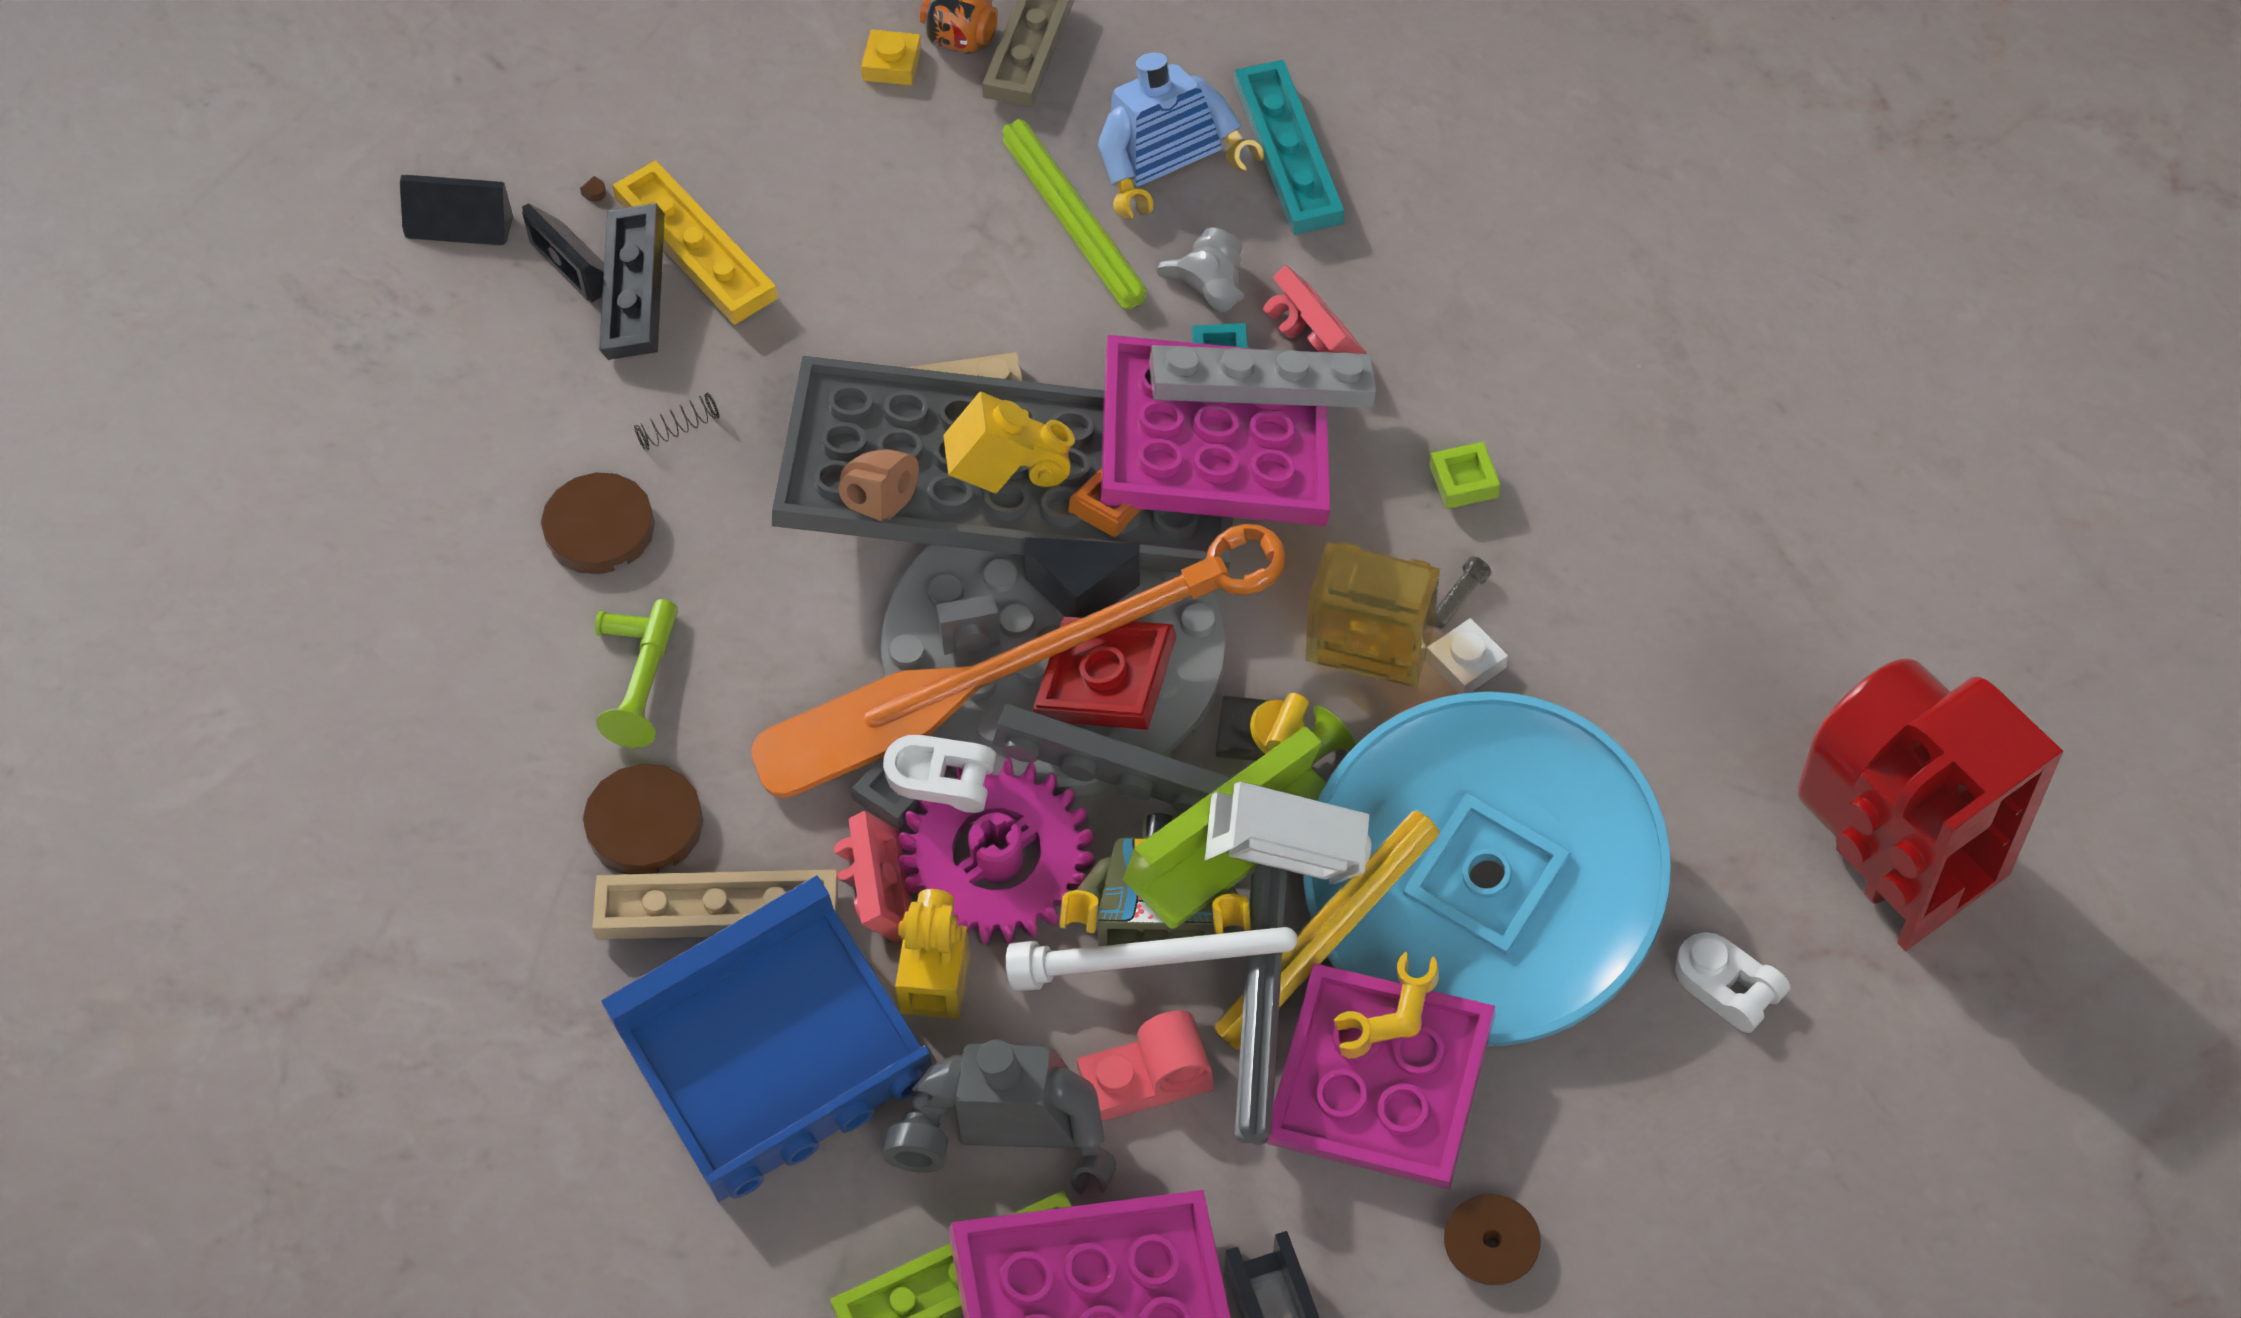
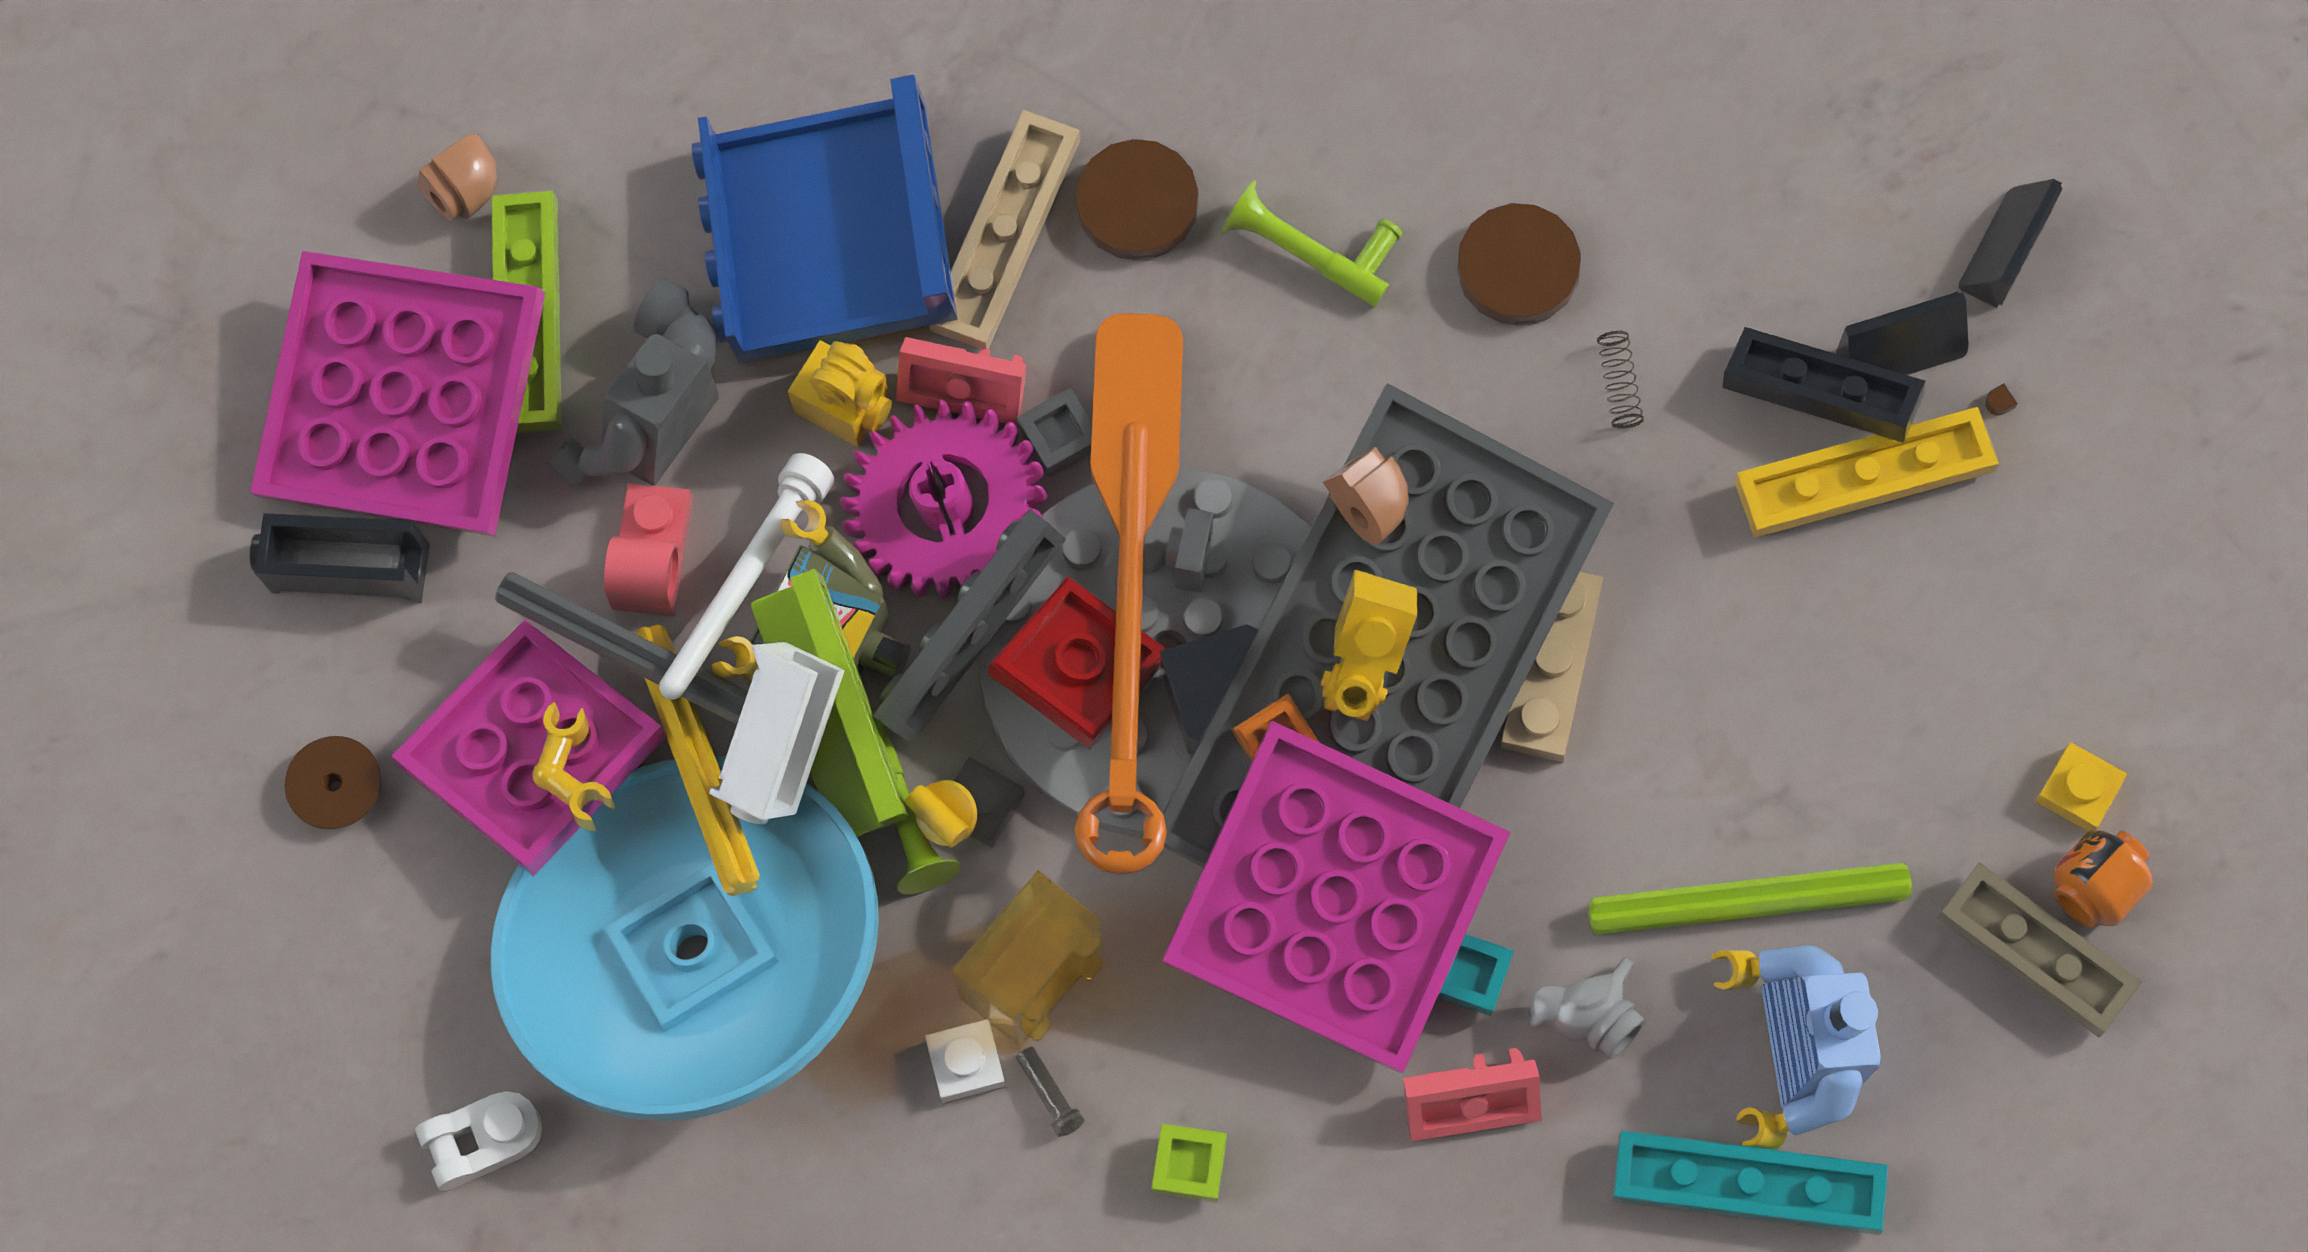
camera: 115 degrees right, 15 degrees up
white plate [883,735,997,813] -> none
light grey plate [1149,345,1376,408] -> none

